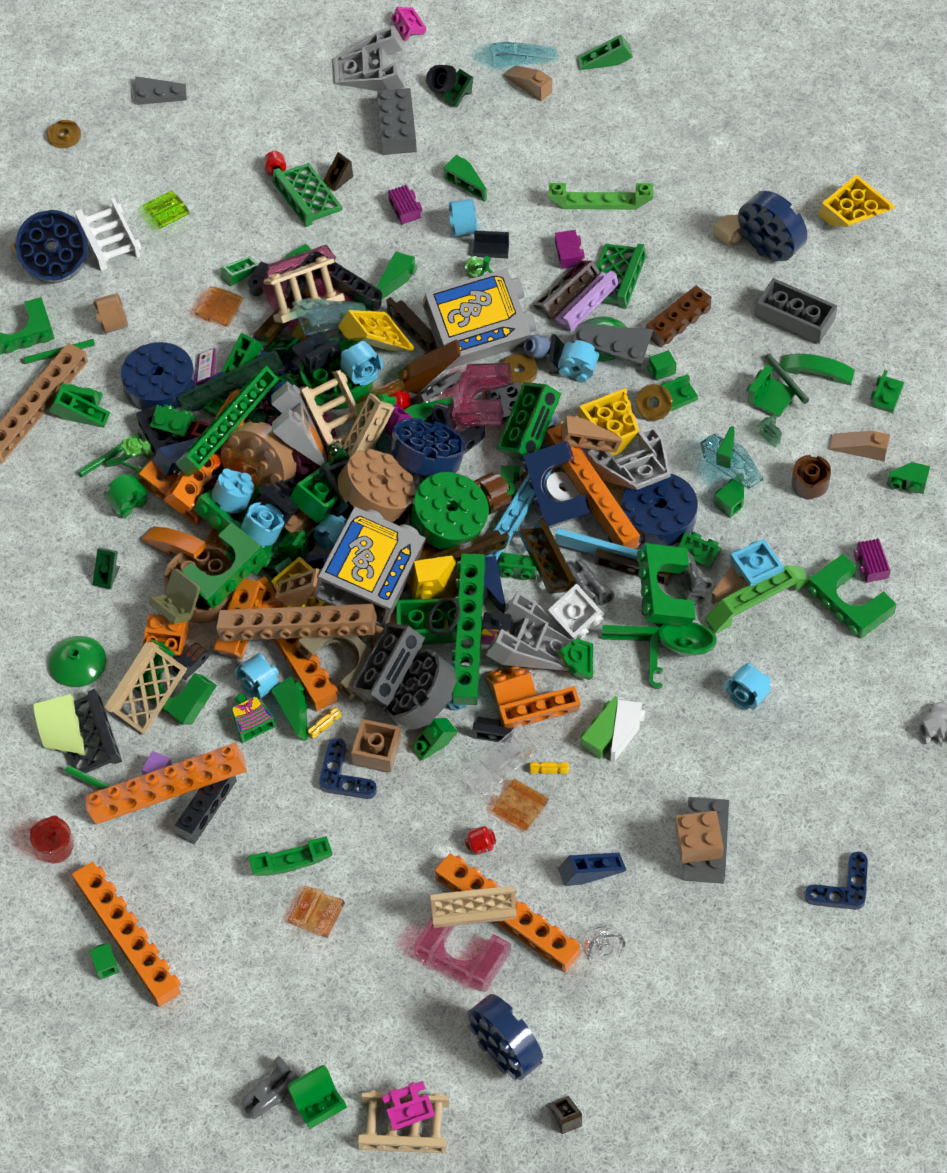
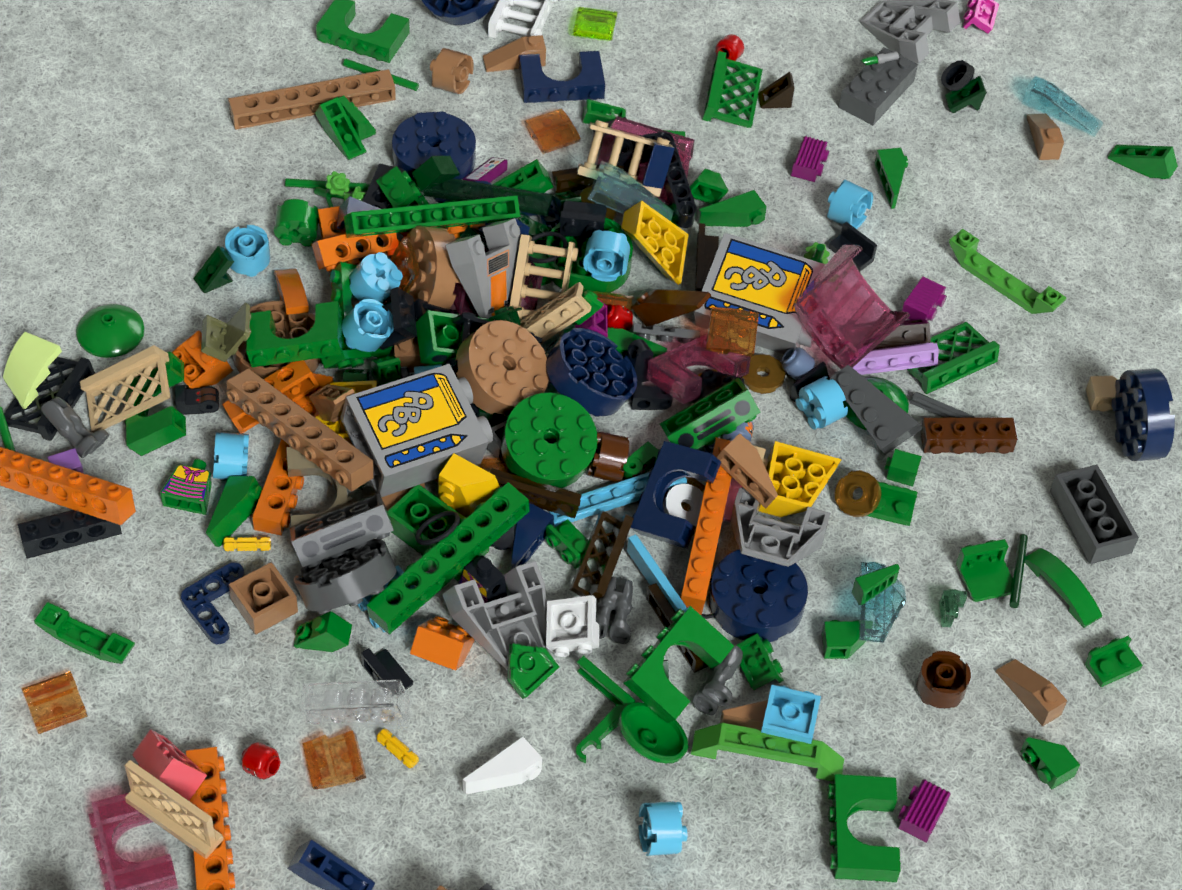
camera: 35 degrees right, 5 degrees down
orange brick [497,686,581,729] -> none
bright green slope [580,696,618,760] -> none
none -> dark grey piece [41,397,109,458]
none -> coral wedge [132,729,207,801]
none -> medium azure brick [225,225,271,277]
none -> dark green slope [412,156,460,192]
none -> medium nougat slope [483,35,546,72]
none -> dark blue arch [519,51,605,103]
none -> black piece [528,231,568,263]
none -> dark blue slope [642,142,675,189]
none -> green slope [690,168,729,204]
none -> clear orange slope [706,307,759,357]
none -> clear pink windscreen [794,245,910,369]
none -> light grey piece [861,51,899,65]
none -> dark grey axle [911,392,975,418]

